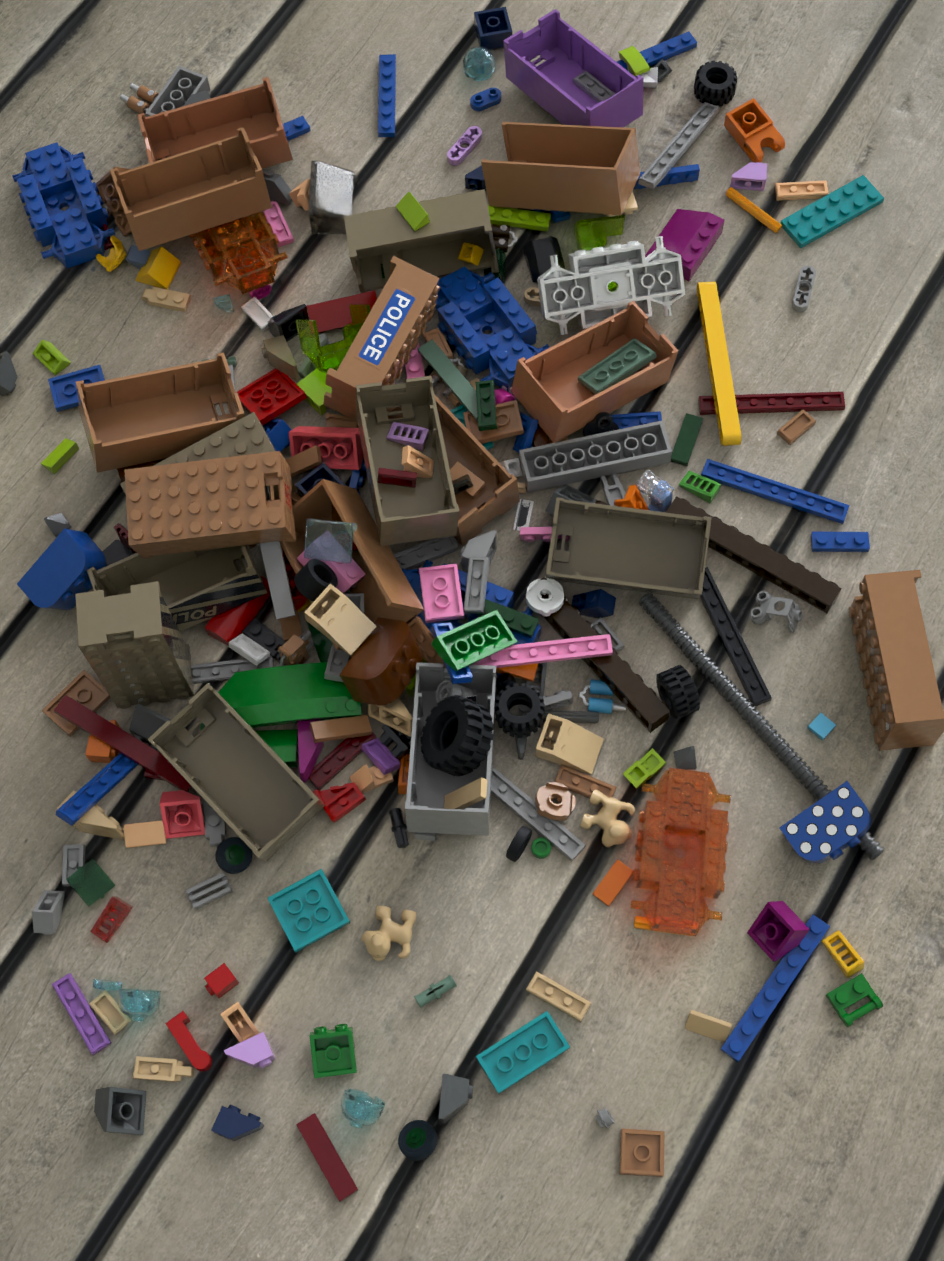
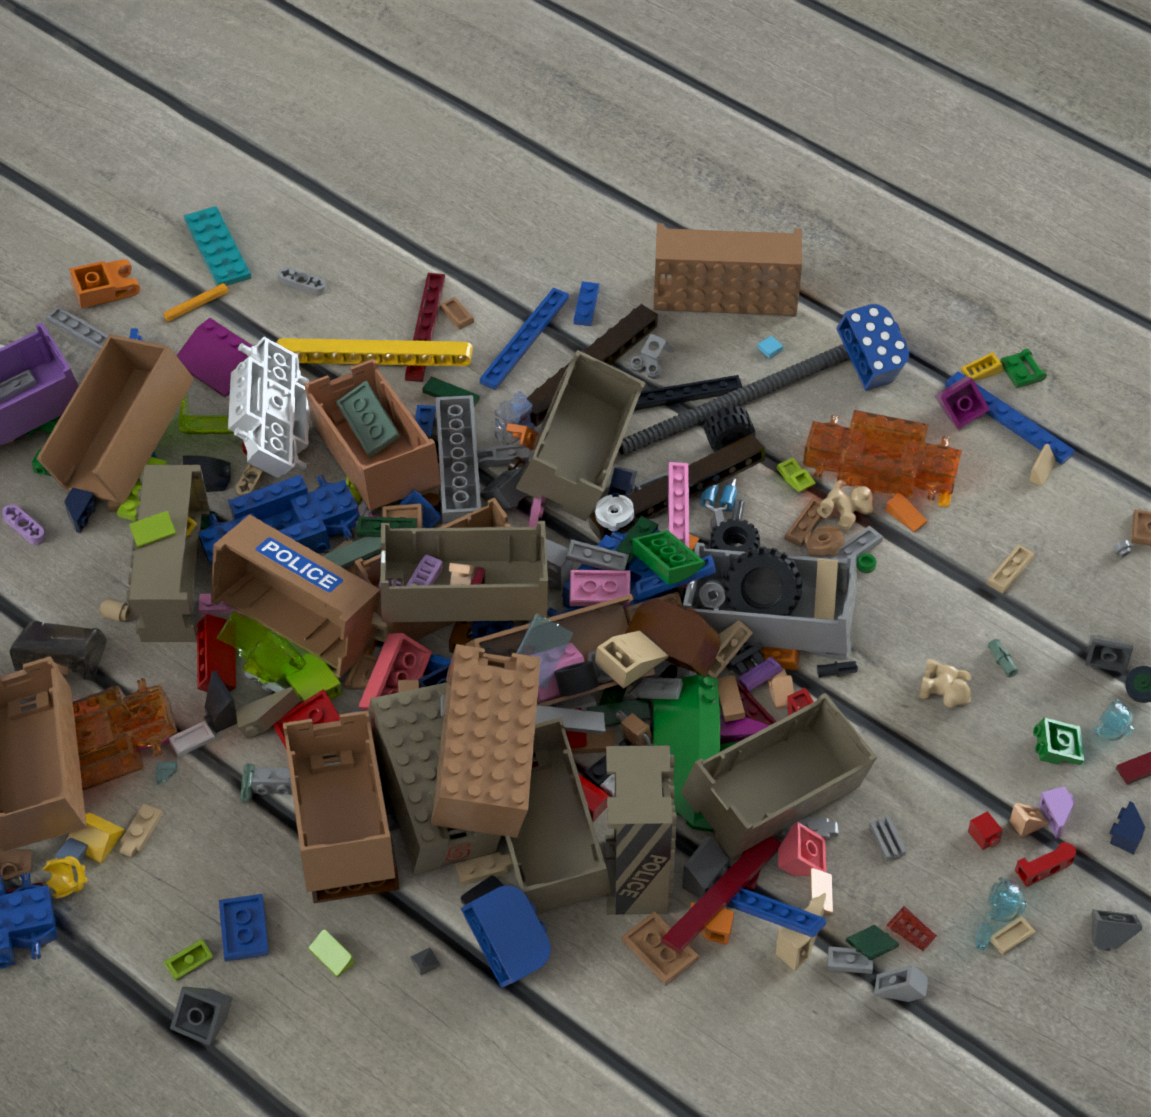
camera: 85 degrees left, 15 degrees down
medium lavender tile [52,973,112,1055] -> none
dark red tile [114,523,137,554] -> none
tan hinge [133,1056,195,1082] -> none
black wheel [215,837,253,874] -> none
teal plate [267,869,350,953] -> none
teal plate [476,1011,570,1094] -> none
black tyre [506,826,532,862] -> none
tan slope [535,713,604,775] -> none
dark grey slope [673,746,697,771] -> none
bright green slope [679,471,721,504] -> none
black tyre [694,61,737,107] -> none
lavender slope [730,162,767,191] -> none
light nougat tile [775,180,829,201] -> none

